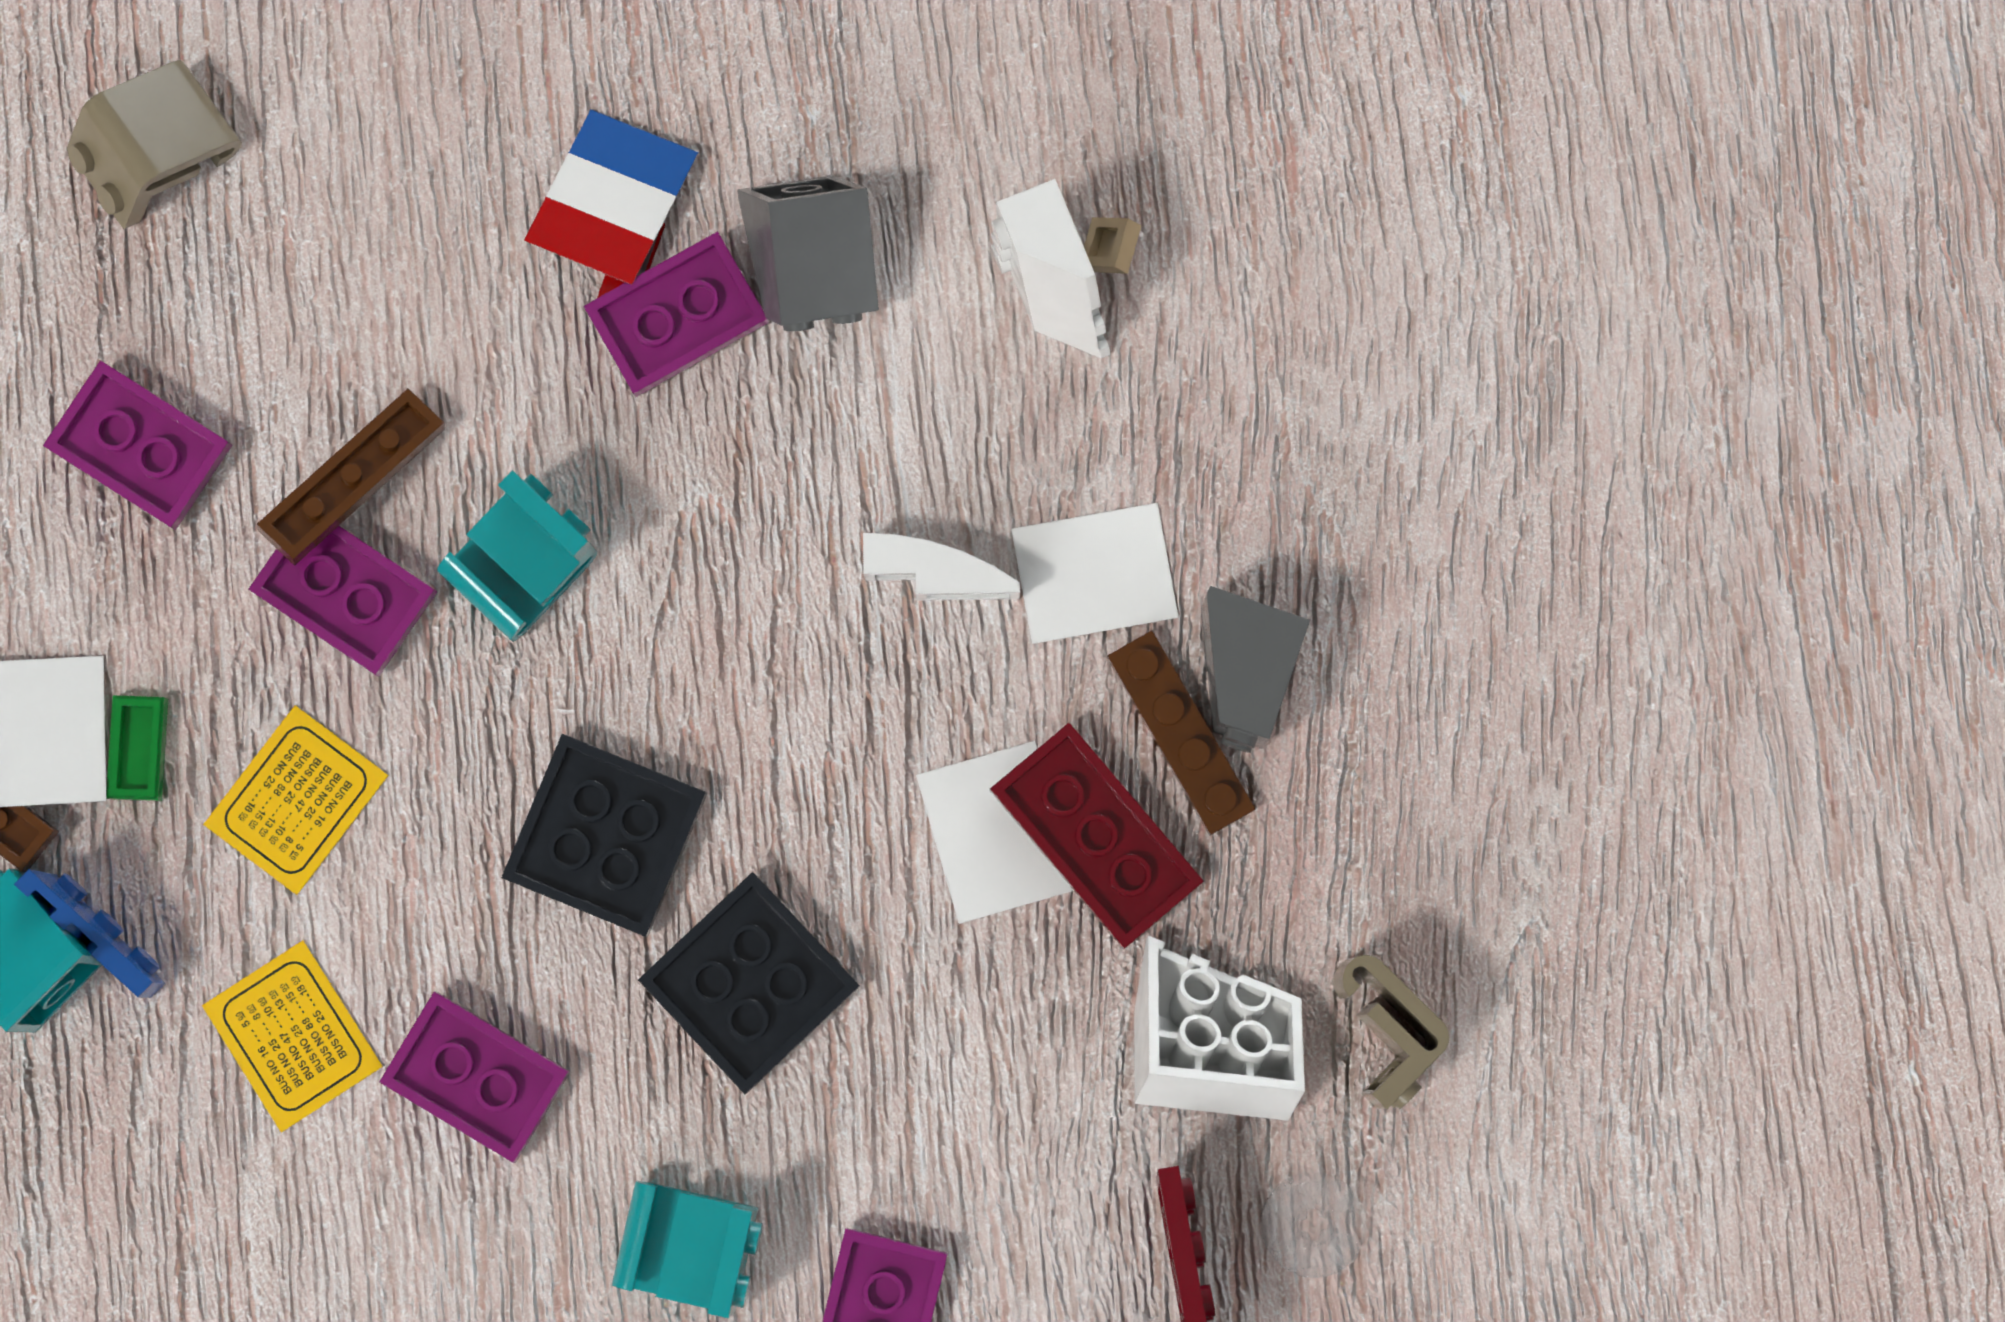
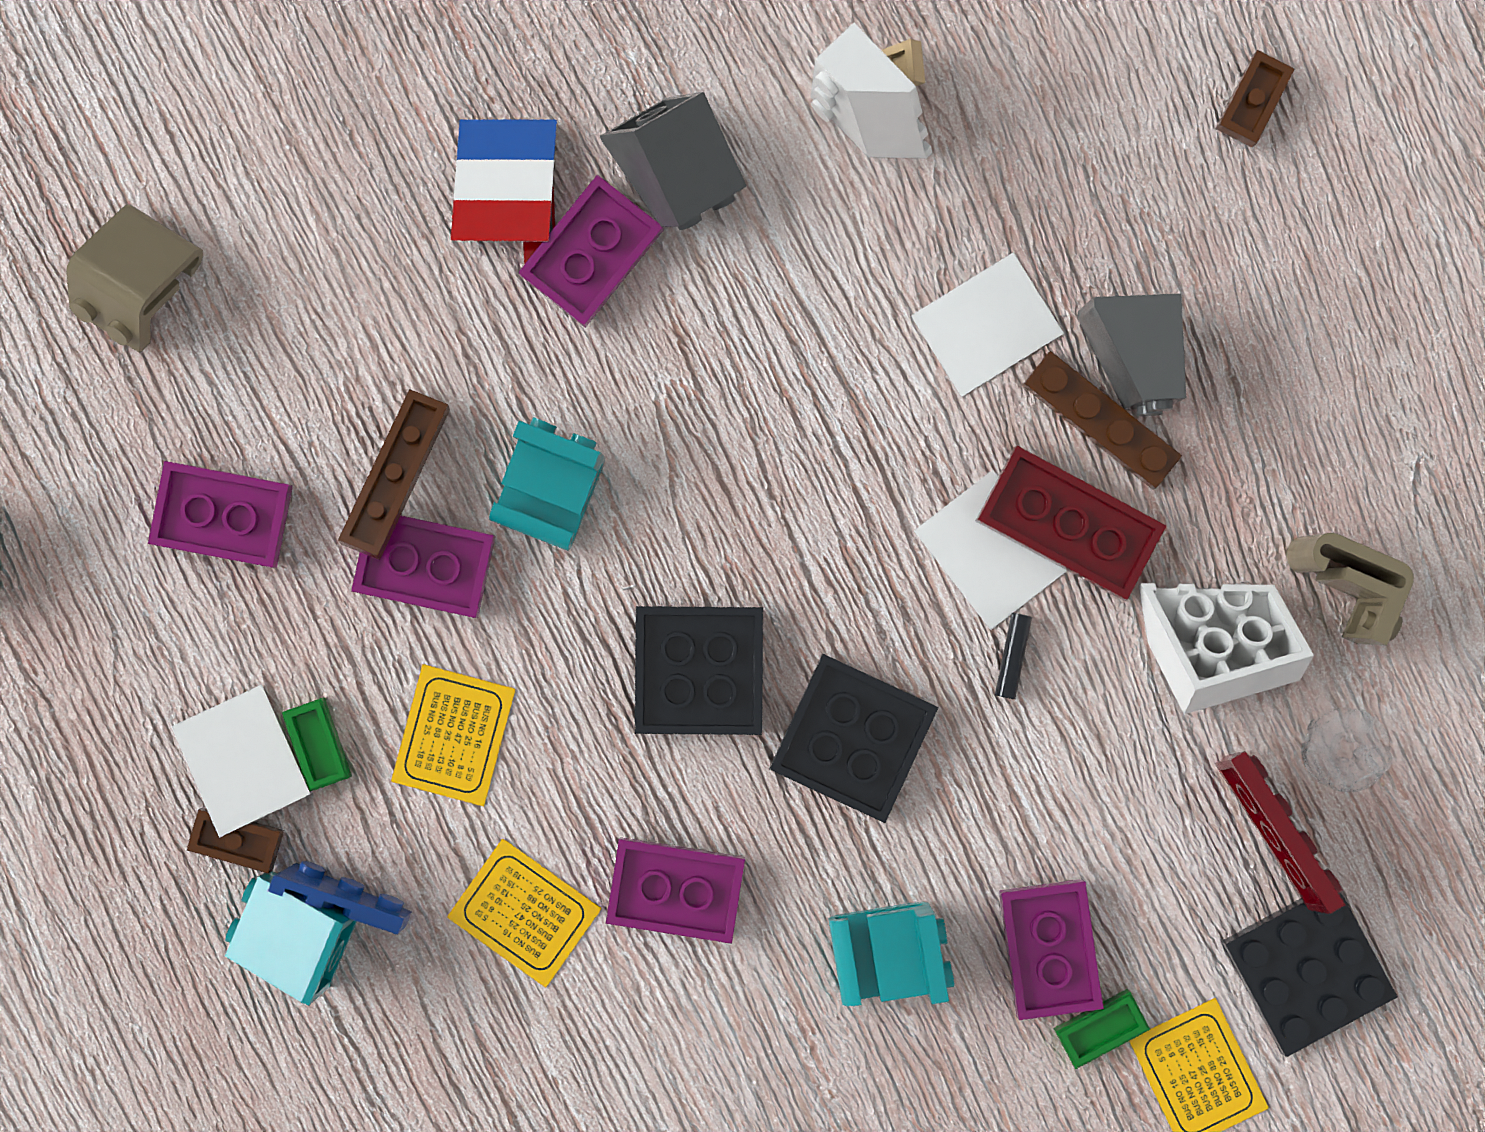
camera: 20 degrees left, 5 degrees up
white slope [863,533,1020,601] -> none
none -> black piece [995,613,1032,699]
none -> reddish brown plate [1215,50,1295,148]

